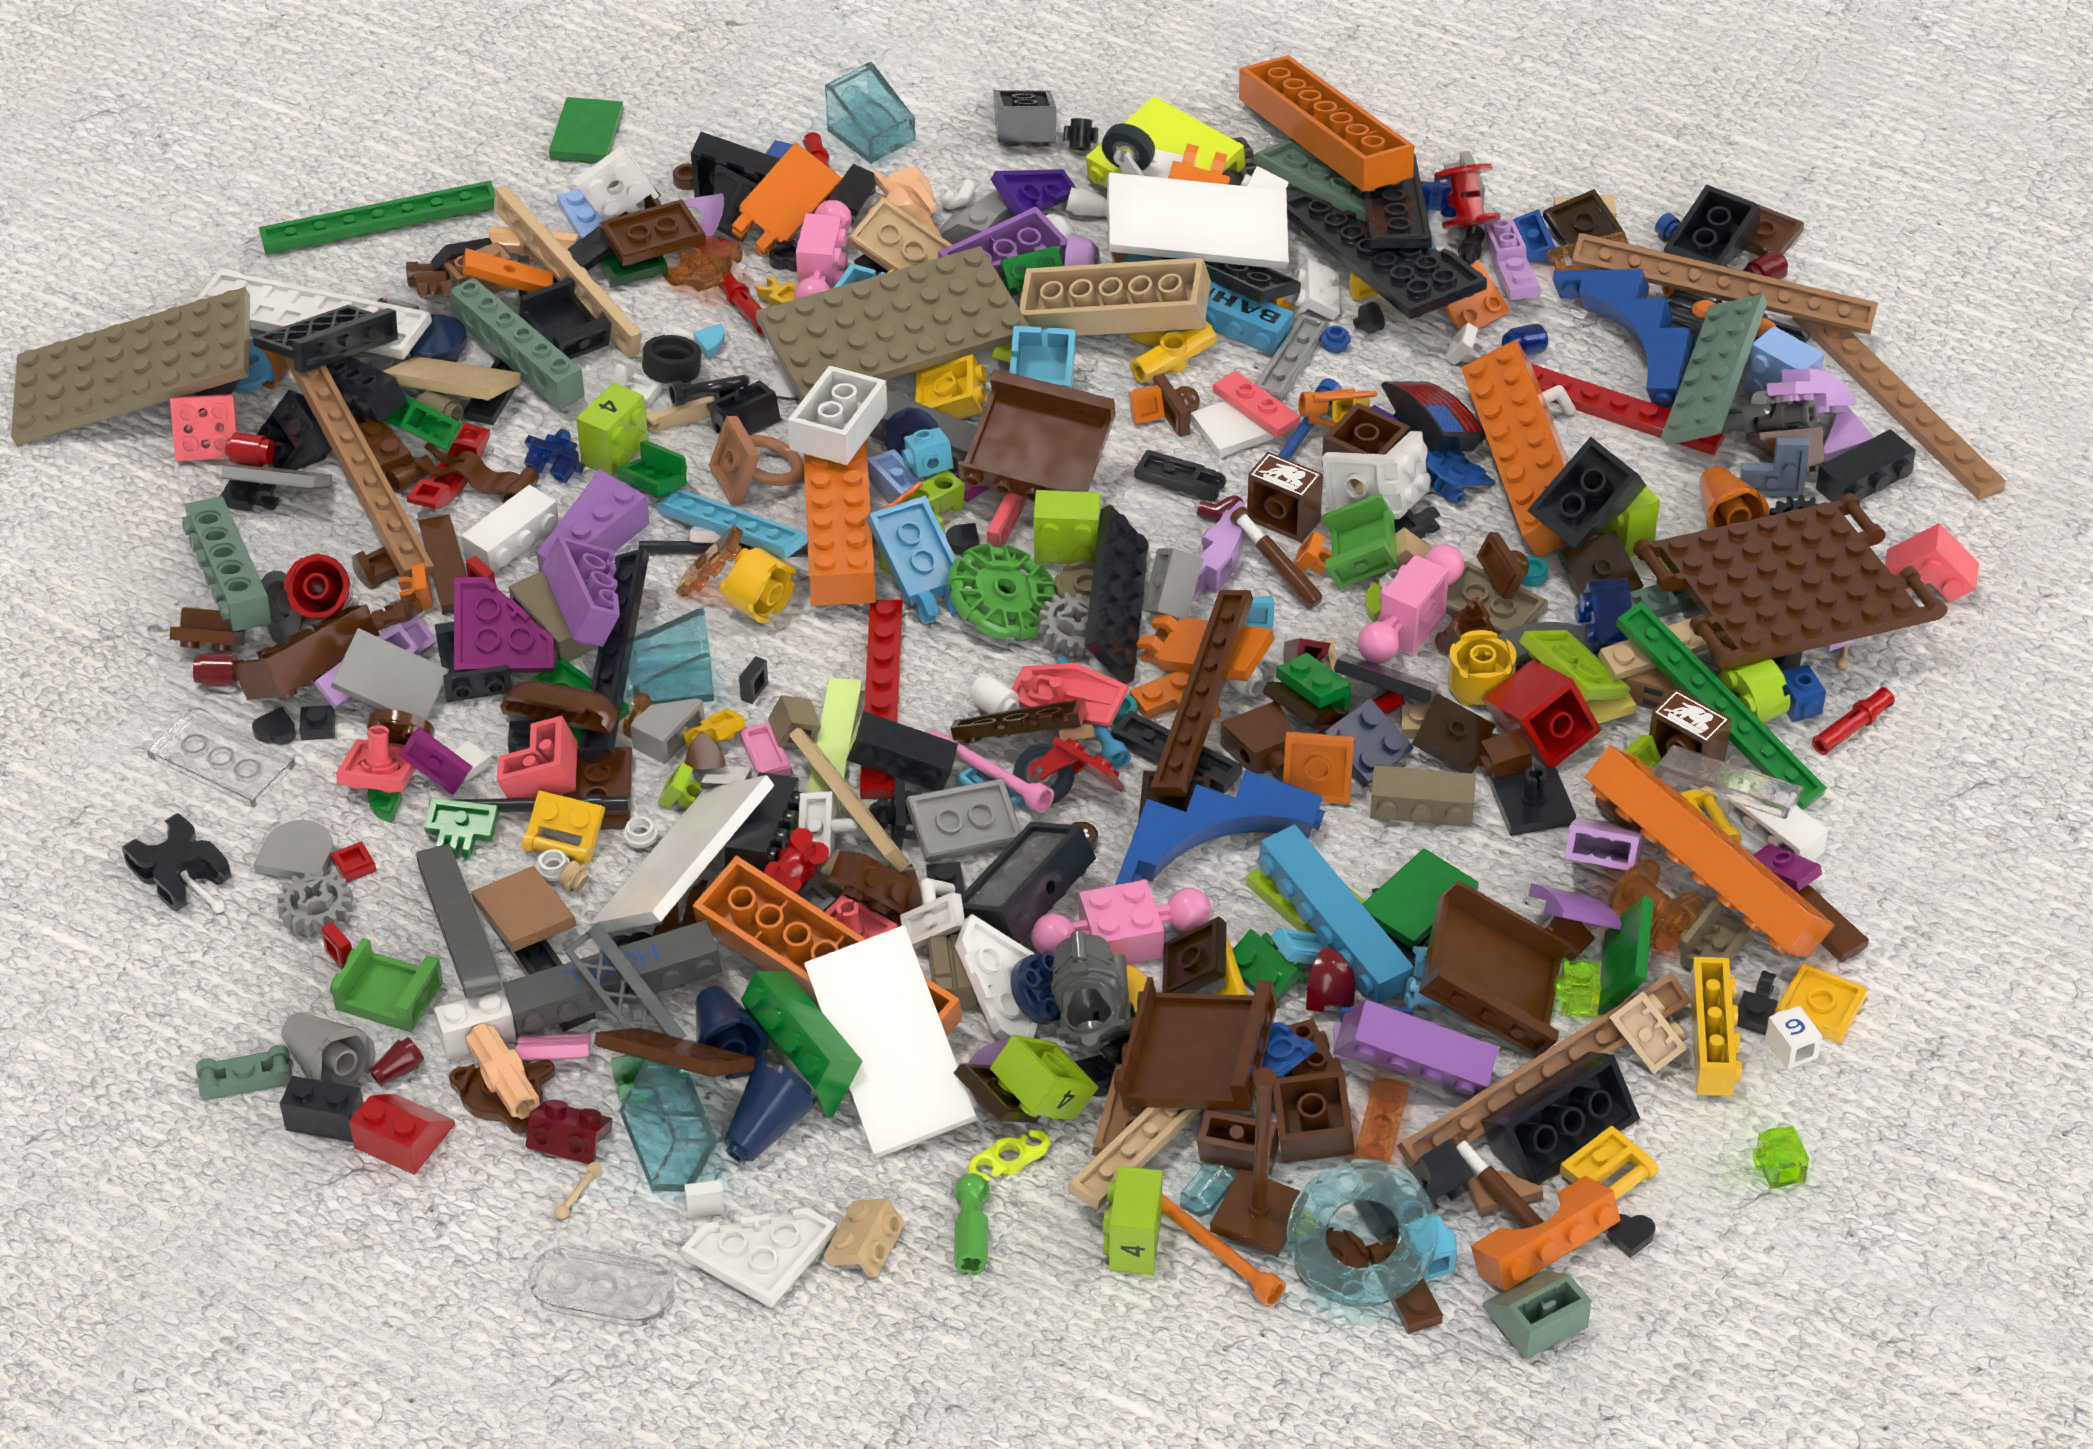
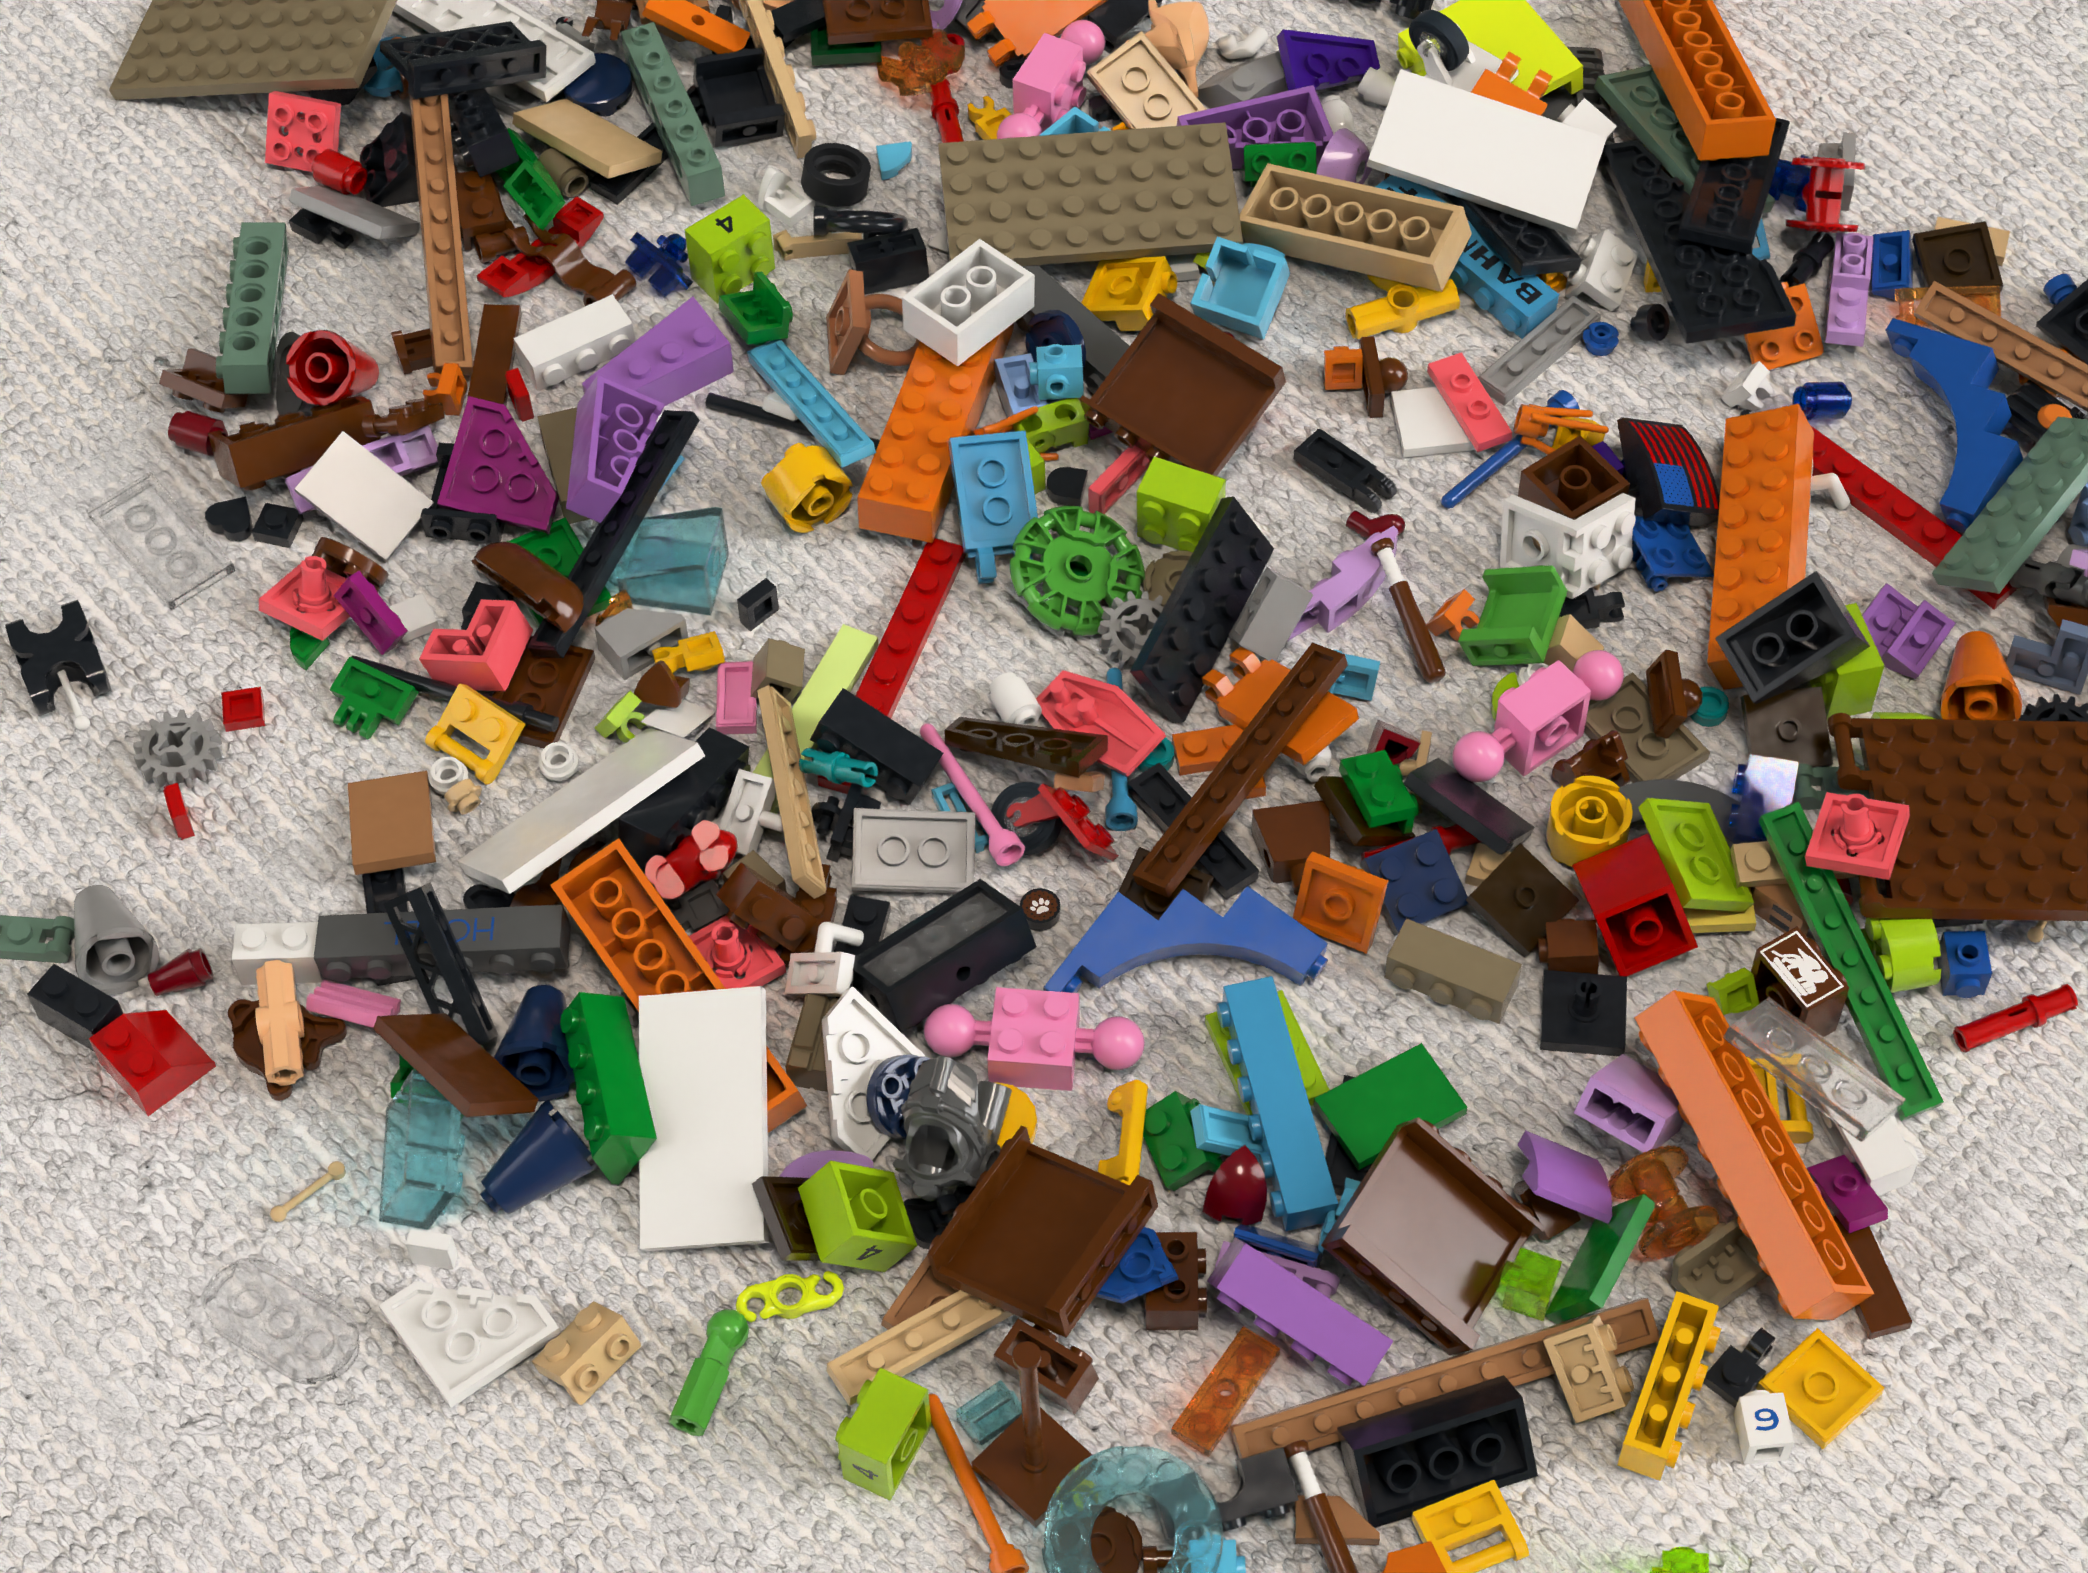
camera: 20 degrees right, 10 degrees up
light grey tile [254,820,334,879] -> none
bright green panel [330,938,443,1032] -> none
dark grey beam [416,843,501,999] -> none
dark red bracket [526,1100,613,1165] -> none
clear orange tile [675,525,743,598] -> none
dark brown plate [1162,916,1227,993] -> none
reddish brown brick [1247,451,1323,543] -> none
reddish brown brick [1273,1070,1355,1163] -> none
none -> teal pin [799,748,878,788]
none -> coral plate [1805,792,1910,880]
none -> medium lavender slope [1862,583,1956,679]

